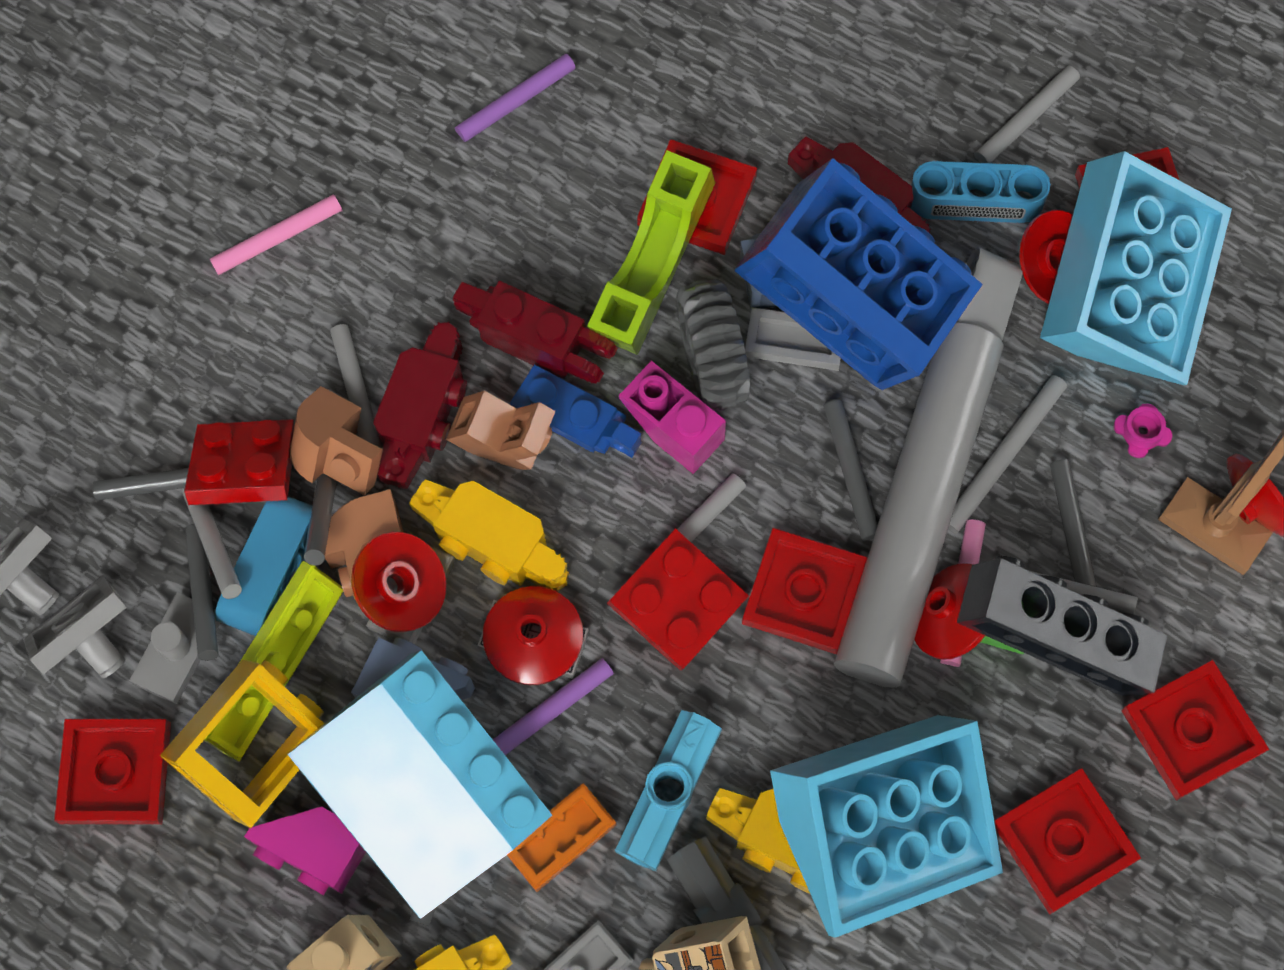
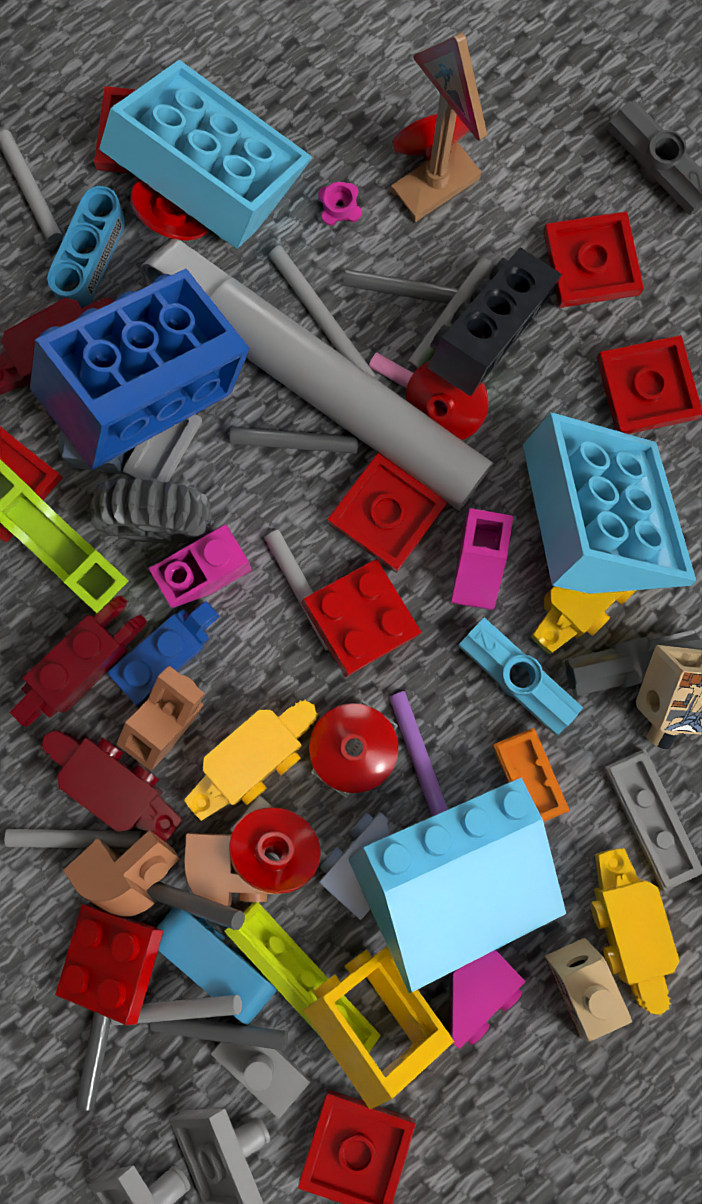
camera: 80 degrees left, 10 degrees up
none -> dark pink slope [450,508,513,611]

